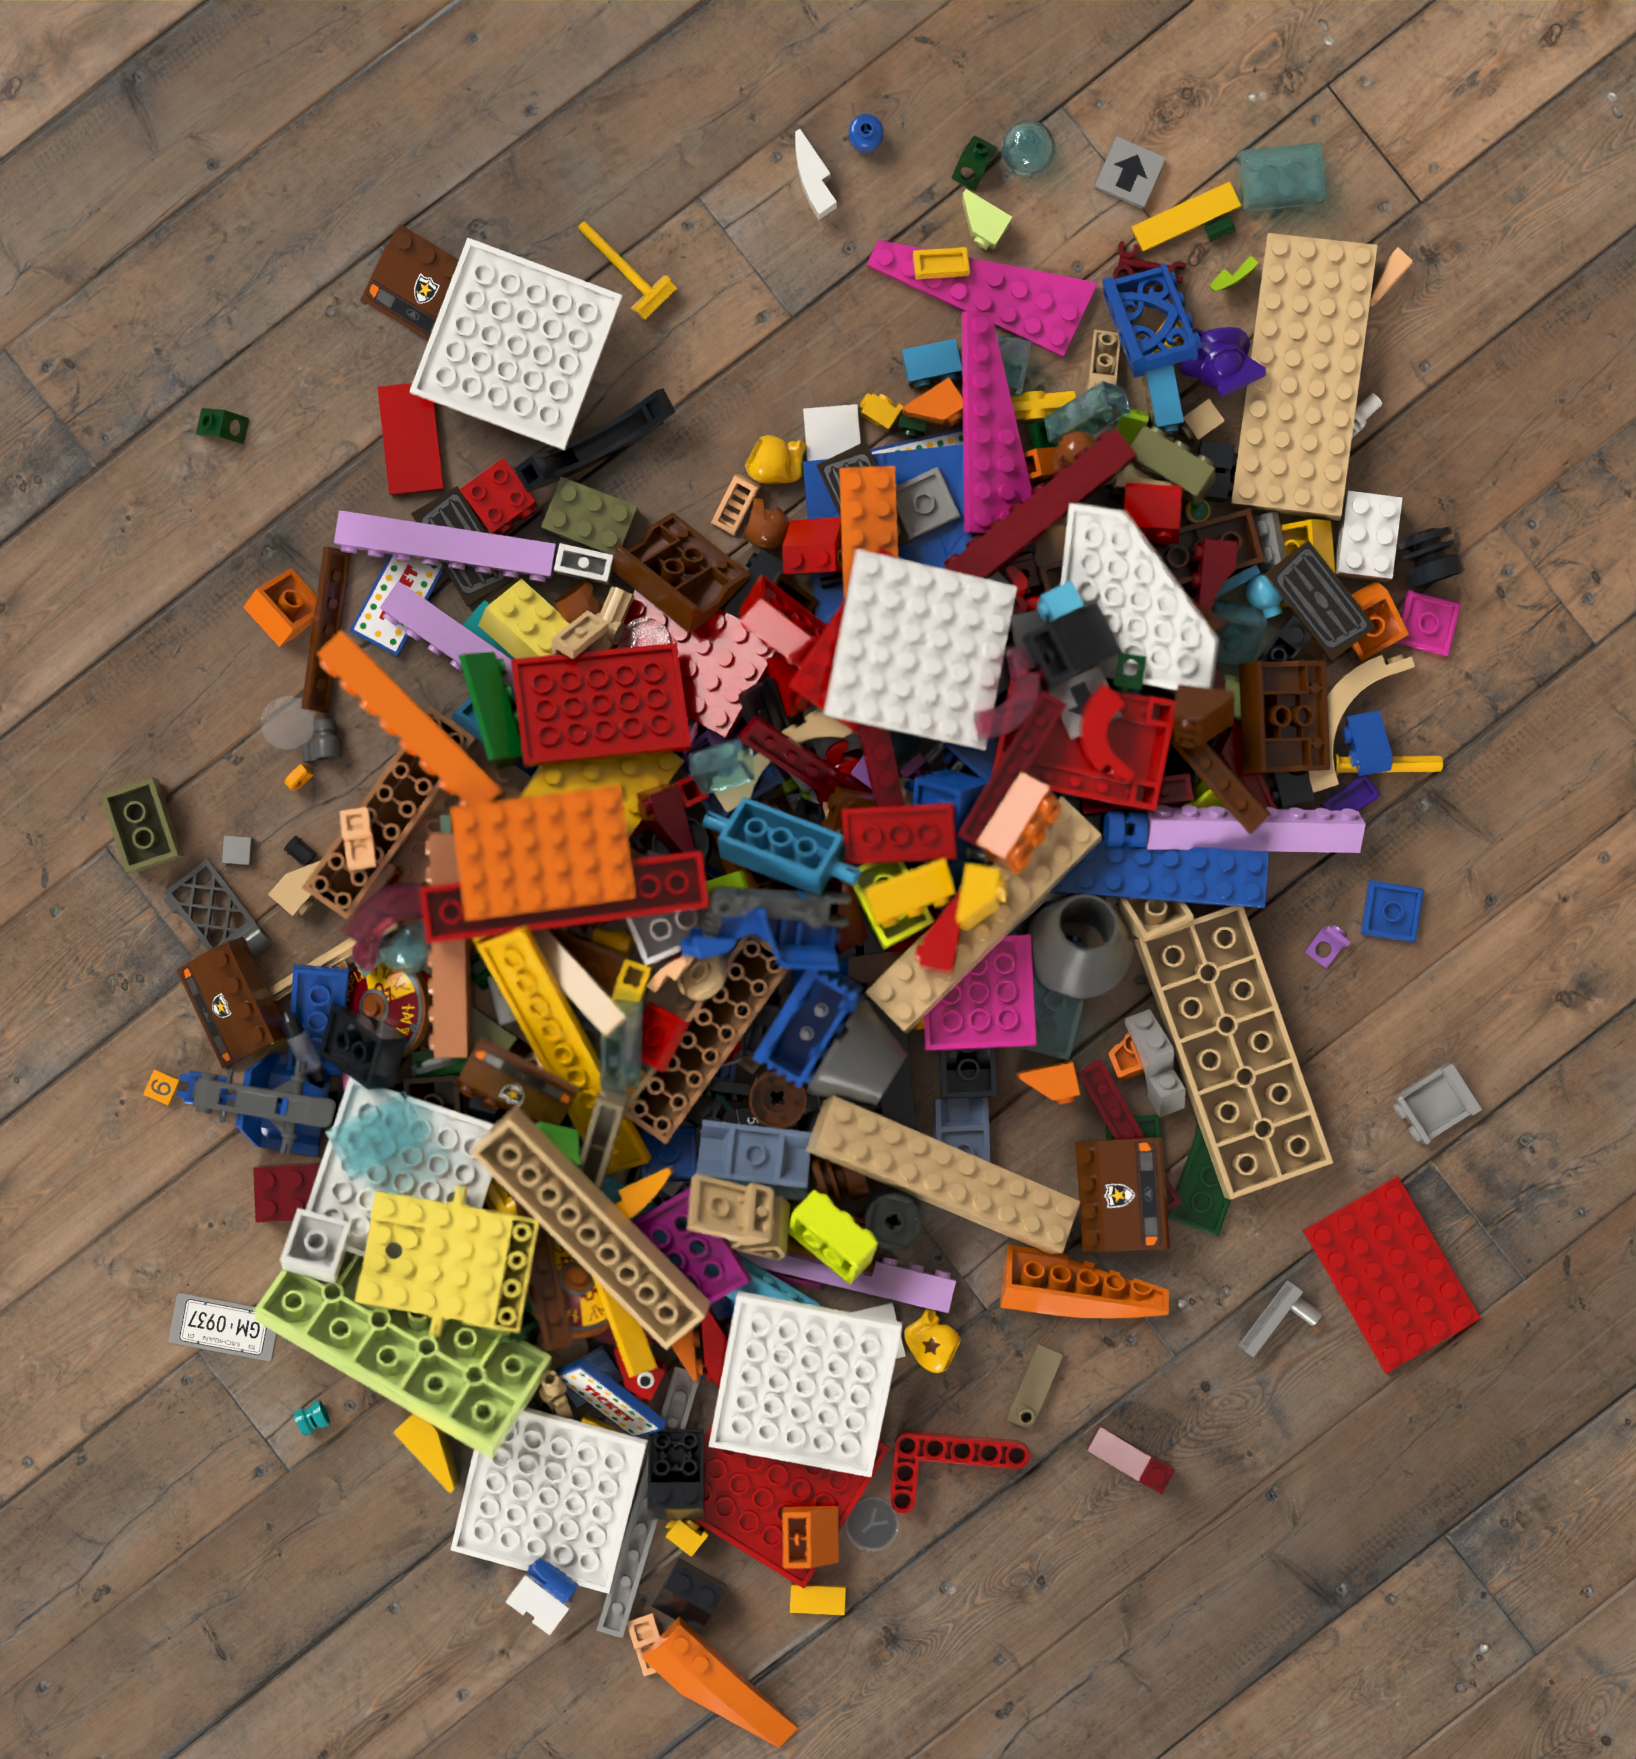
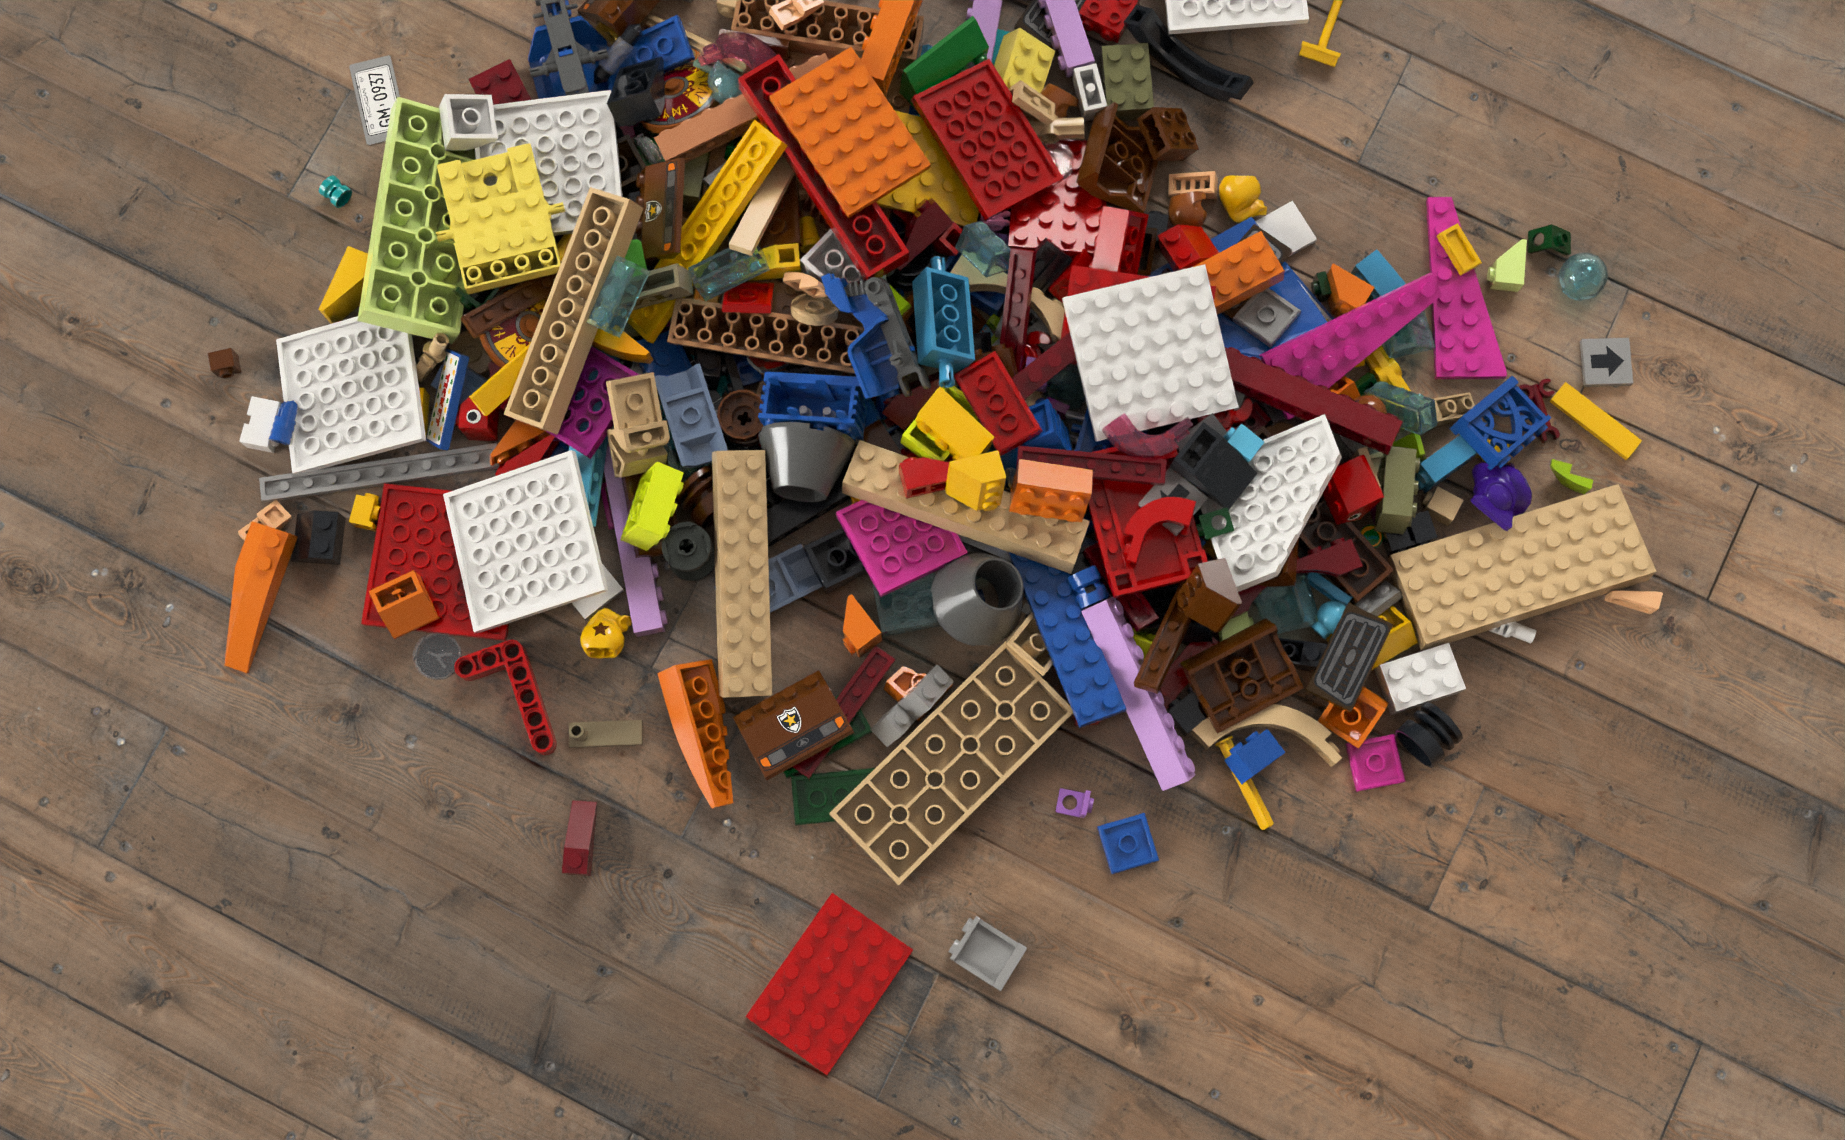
camera: 65 degrees right, 10 degrees down
clear light blue brick [326,1091,430,1182] -> none
black slope [647,1429,704,1520] -> none
yellow tile [790,1583,846,1615] -> none
white slope [795,129,837,220] -> none
blue head [848,114,884,153] -> none
yellow brick [859,393,903,433] -> none
dark green piece [1204,214,1236,242] -> none
clear light blue brick [1235,142,1327,212] -> none
light grey piece [1238,1280,1322,1358] -> none
dark purple tile [1320,775,1381,811] -> none
none -> reddish brown plate [208,348,241,379]
none -> clear light blue brick [587,256,650,338]
none -> reddish brown brick [1137,107,1199,161]

